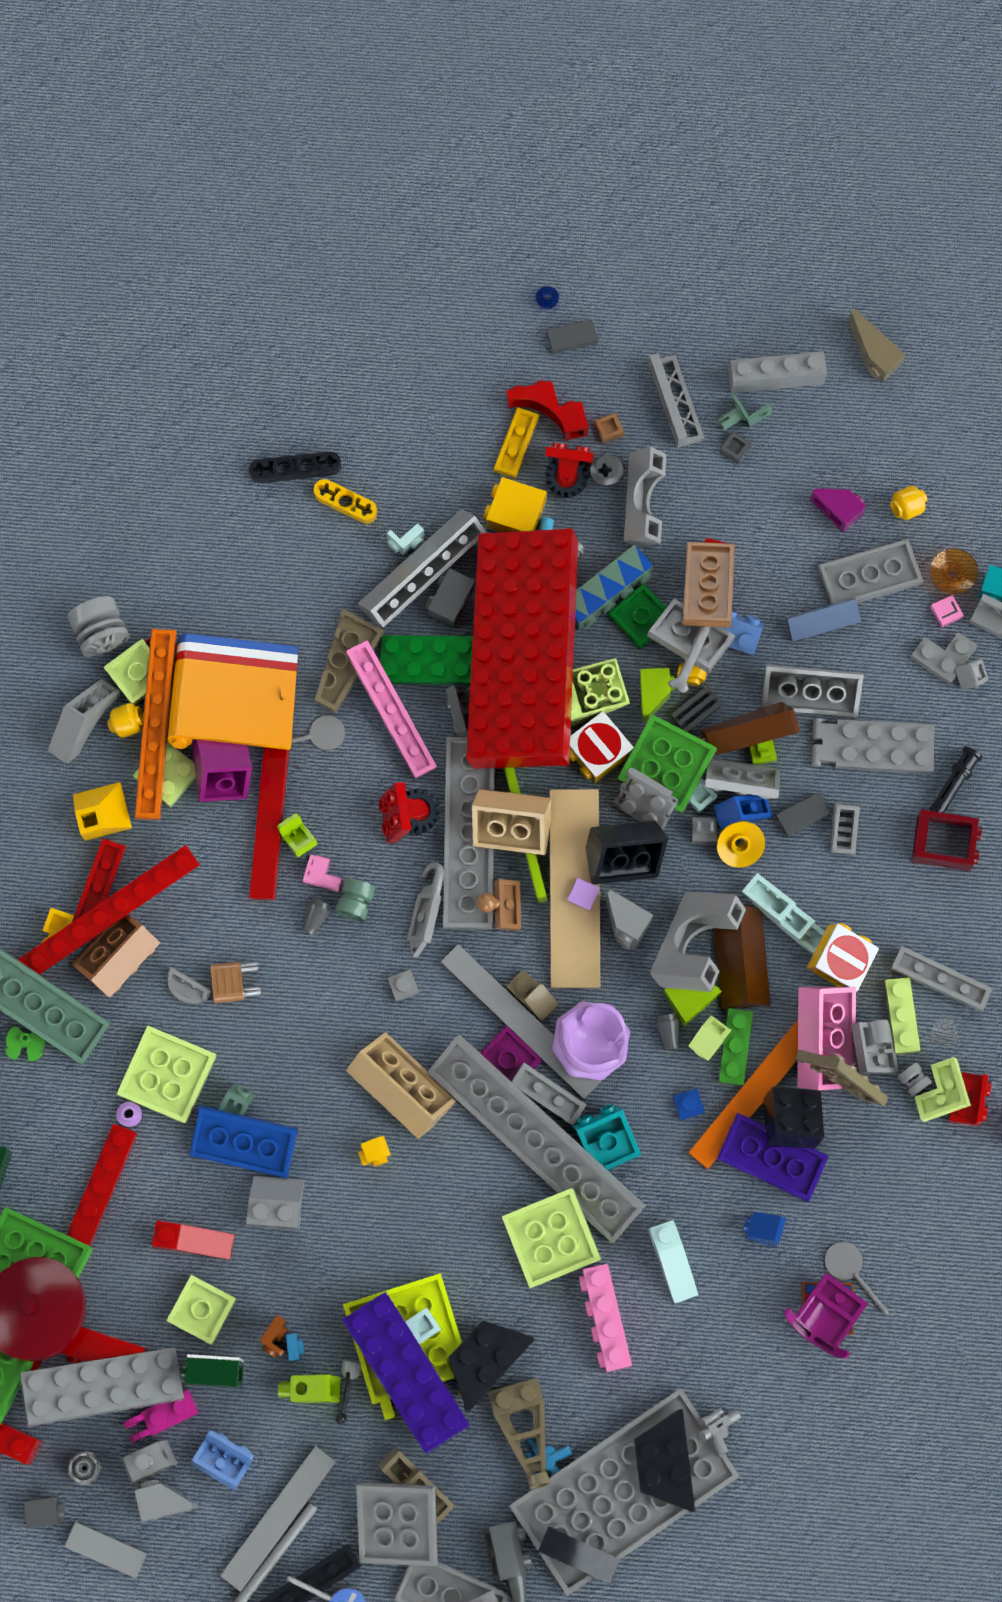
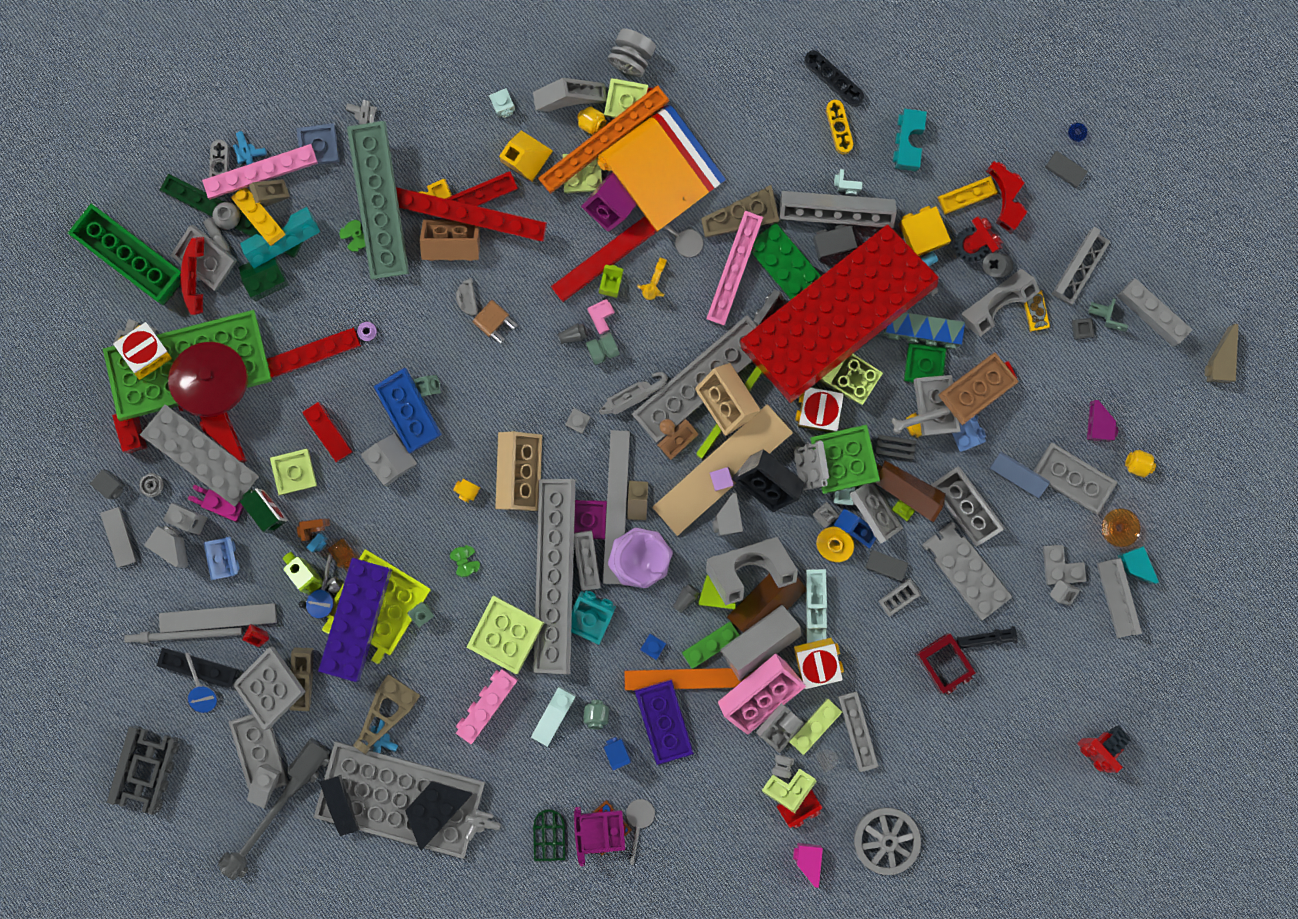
camera: 45 degrees right, 10 degrees up
yellowish green plate [117,1026,217,1124] -> none
red plate [378,782,440,843] -> none
light aqua plate [405,1308,441,1344] -> none
black wing [447,1320,535,1413] -> none
medium nougat tile [594,412,625,444] -> none
lime slope [639,668,675,722] -> none
yellowish green brick [689,1015,731,1061] -> none
black brick [763,1087,825,1149] -> none
dark tan wing [795,1050,888,1106] -> none
bright pink tile [930,595,964,628] -> none
none -> red slope [242,624,269,648]
none -> blue piece [306,554,334,619]
none -> clear orange bracket [327,538,357,569]
none -> sand green bracket [408,602,434,627]
none -> bright green piece [449,545,480,577]
none -> light aqua bracket [489,88,516,118]
none -> dark green window [533,809,565,861]
none -> sand green head [583,700,609,730]
none -> yellow piece [637,257,667,300]
none -> light grey slope [720,605,801,681]
none -> teal arch [892,108,927,171]
none -> tile [1024,290,1050,332]

